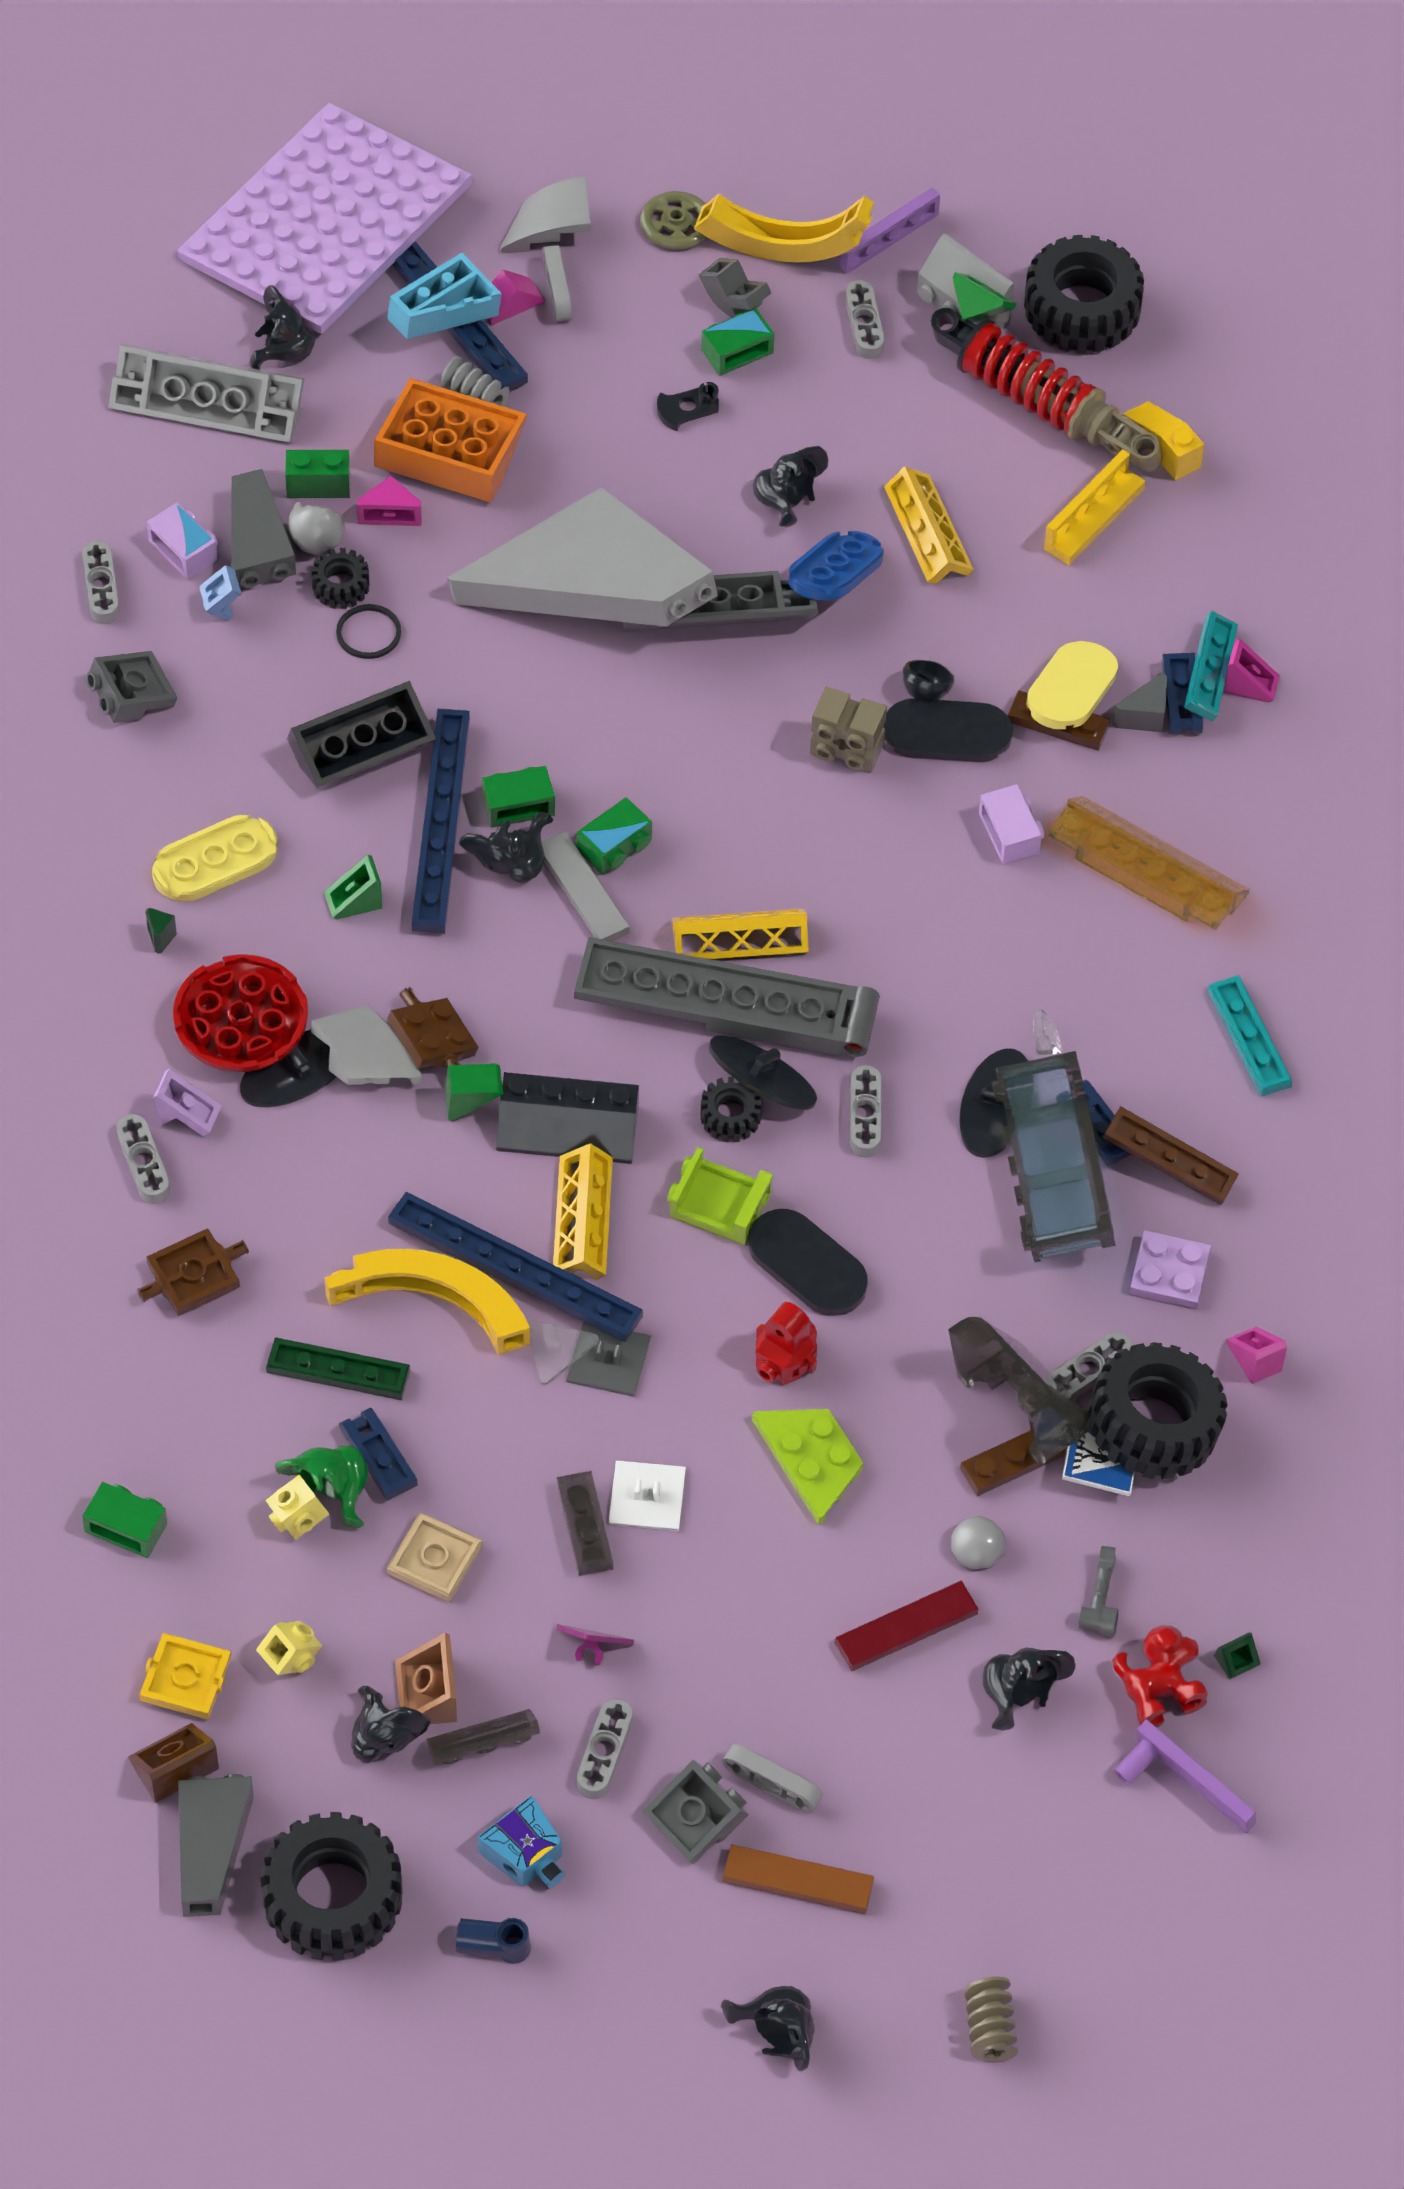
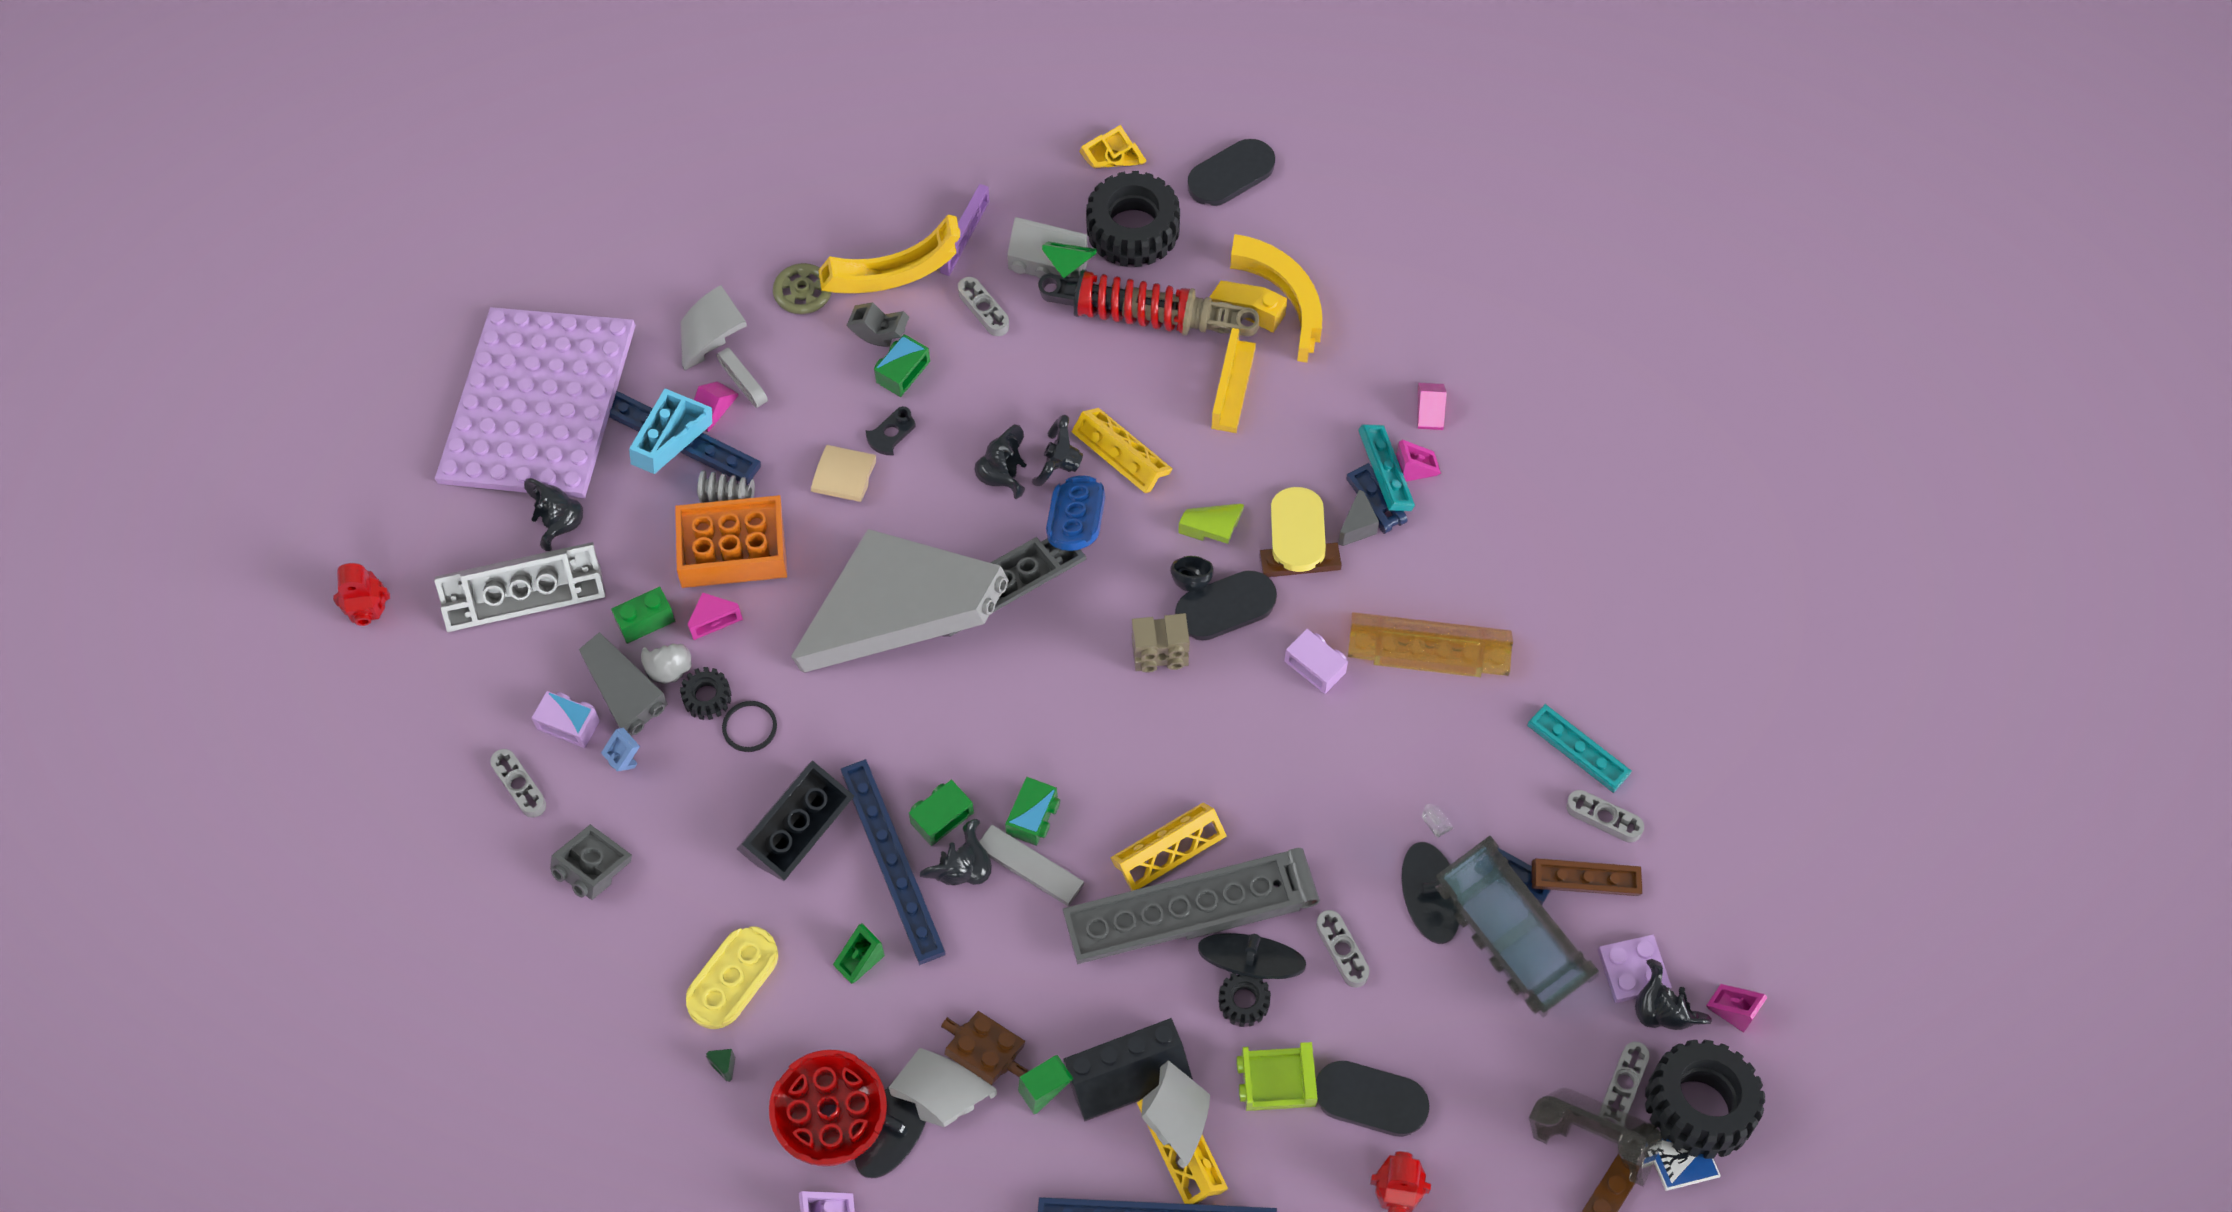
camera: 25 degrees left, 5 degrees up
none -> red piece [333,563,390,626]
none -> tan slope [811,445,876,502]
none -> black piece [1032,415,1083,486]
none -> yellow slope [1079,125,1146,168]
none -> light grey slope [1141,1061,1210,1168]
none -> lime slope [1178,504,1244,544]
none -> black tile [1188,139,1275,206]
none -> yellow arch [1230,234,1322,362]
none -> slope [1418,383,1447,430]
none -> light grey beam [1566,790,1644,842]
none -> black piece [1635,959,1712,1030]

